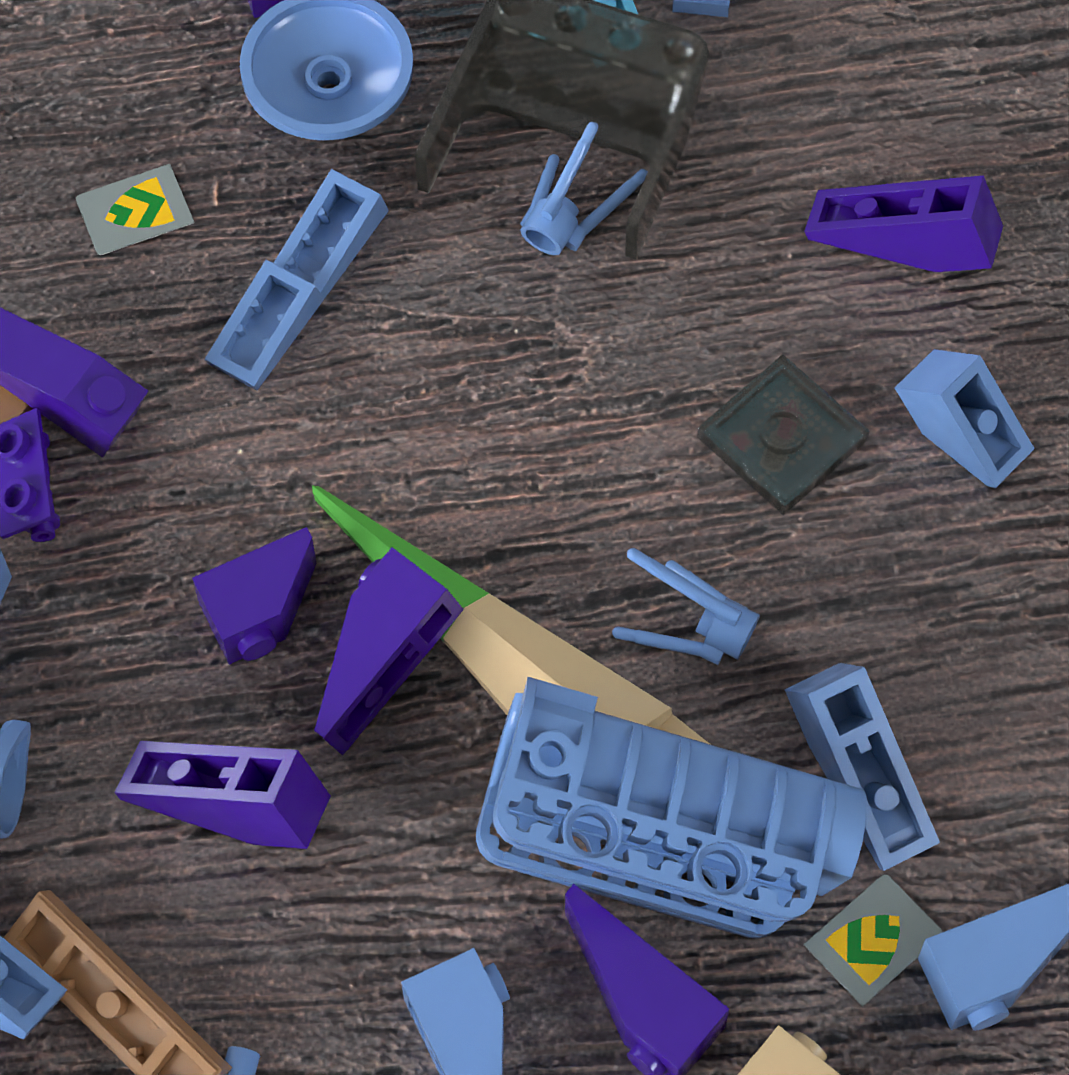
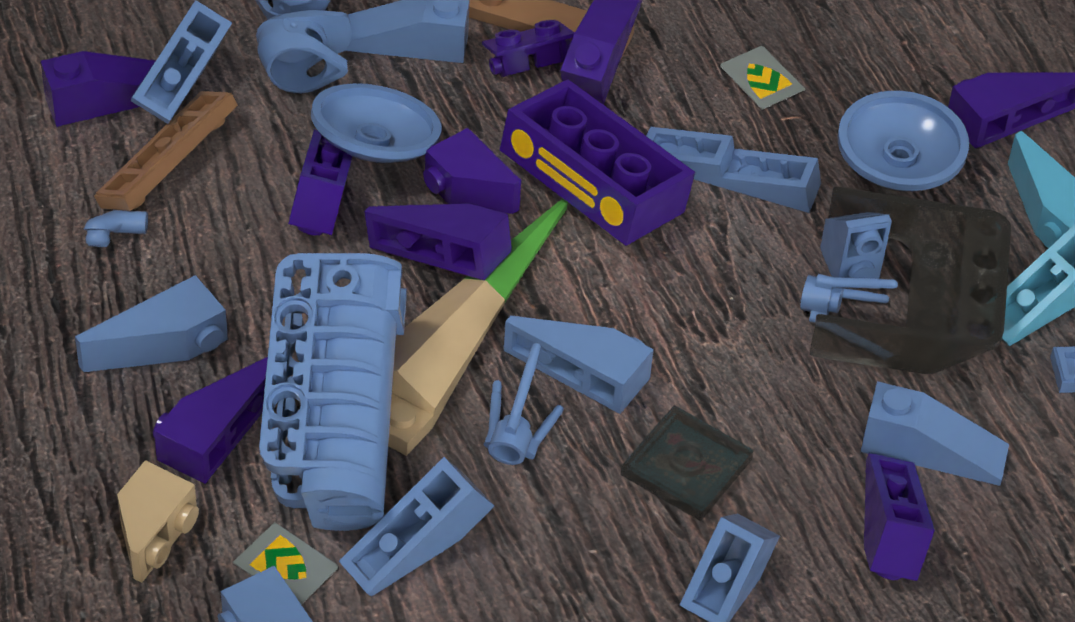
camera: 75 degrees right, 15 degrees down
none -> medium blue dish [311,83,442,163]
none -> dark purple brick [499,79,696,246]
none -> medium blue slope [504,316,654,414]
none -> medium blue slope [820,212,892,278]
none -> medium blue slope [861,381,1009,486]

